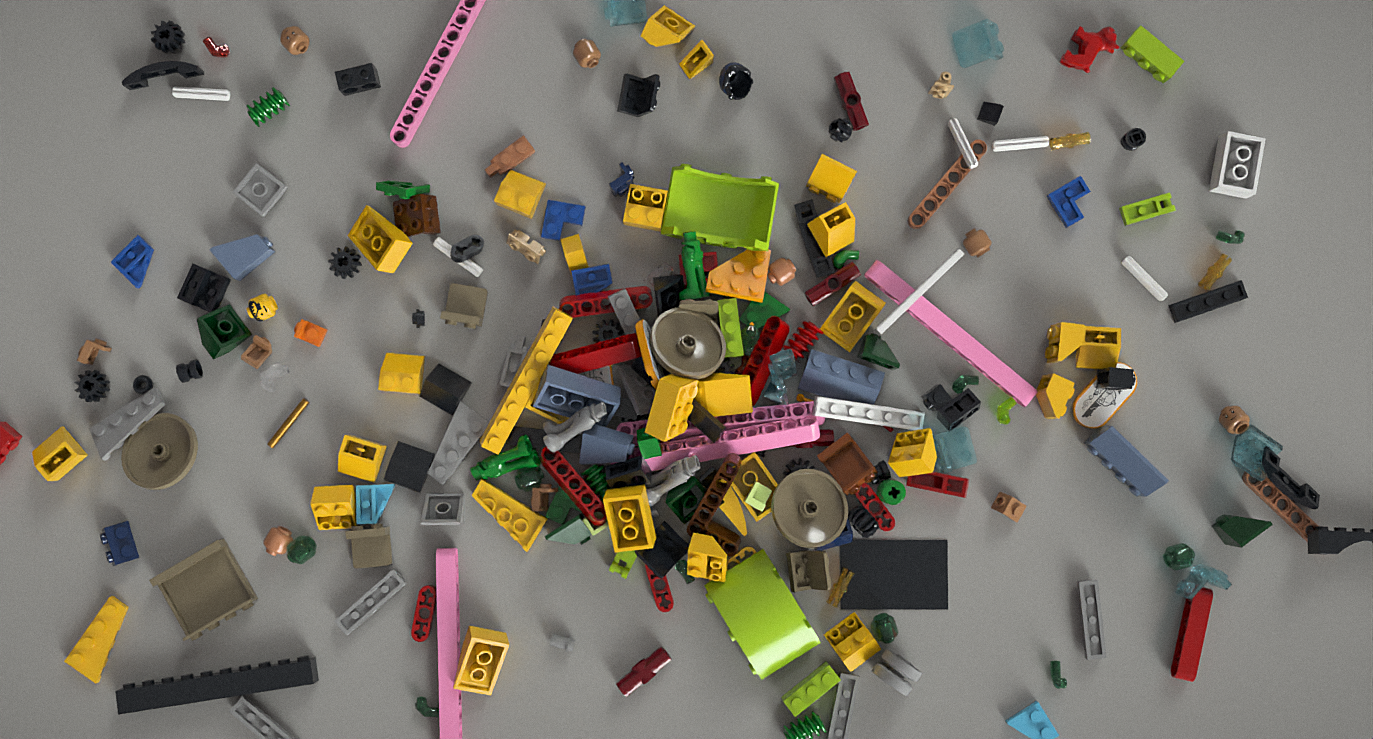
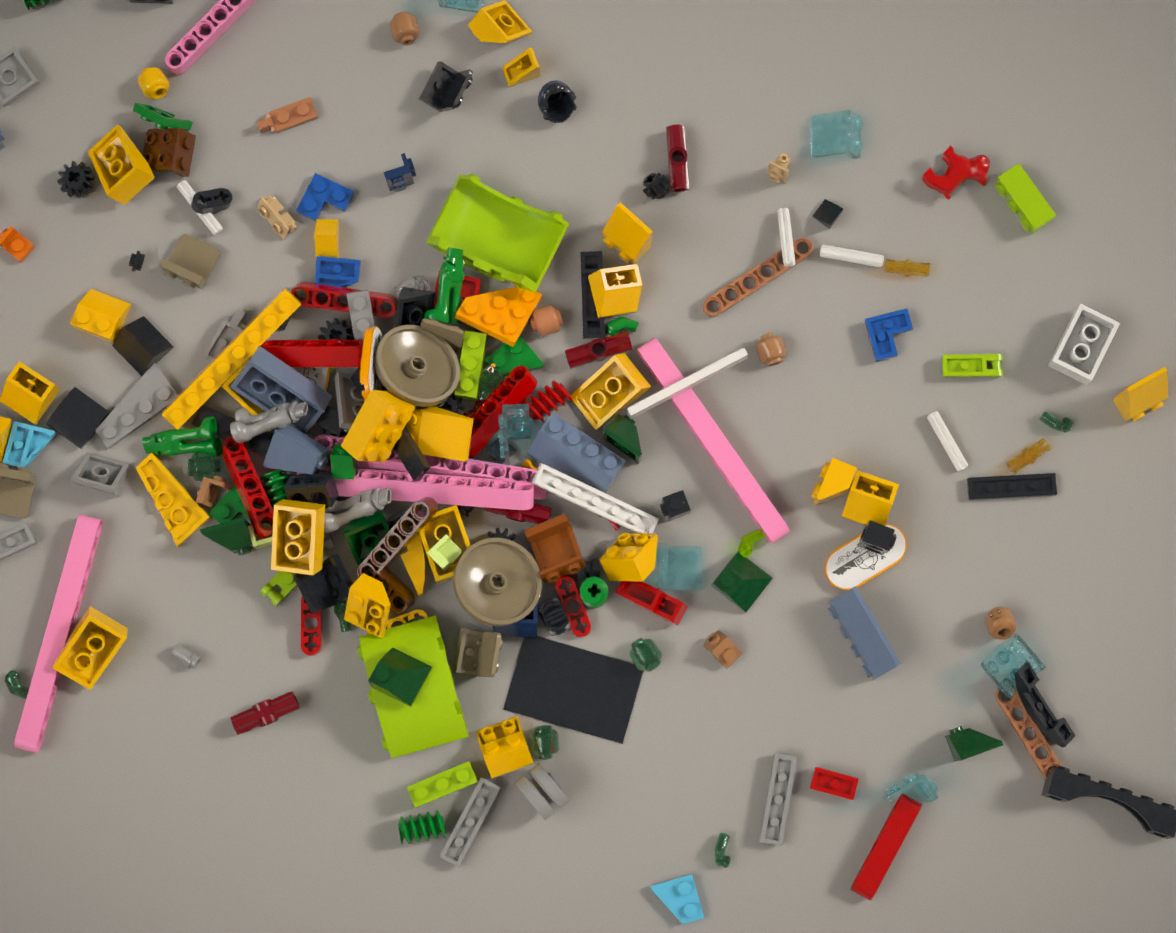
camera: 25 degrees right, 5 degrees down
red beam [411,585,437,642] -> none
yellow slope [494,170,546,219] -> none
yellow slope [623,184,668,232] -> none
clear yellow pin [826,567,855,608] -> none
black brick [937,388,981,432] -> none
clear green arm [952,375,979,394] -> none
yellow slope [1036,373,1075,419] -> none
black wheel [1121,128,1146,151] -> none
clear green head [1163,543,1195,571] -> none
none -> yellow head [138,67,170,100]
none -> dark green slope [368,647,432,707]
none -> clear green head [629,638,662,672]
none -> dark green slope [711,551,773,613]
none -> red plate [809,767,859,800]
none -> yellow slope [1113,367,1168,422]

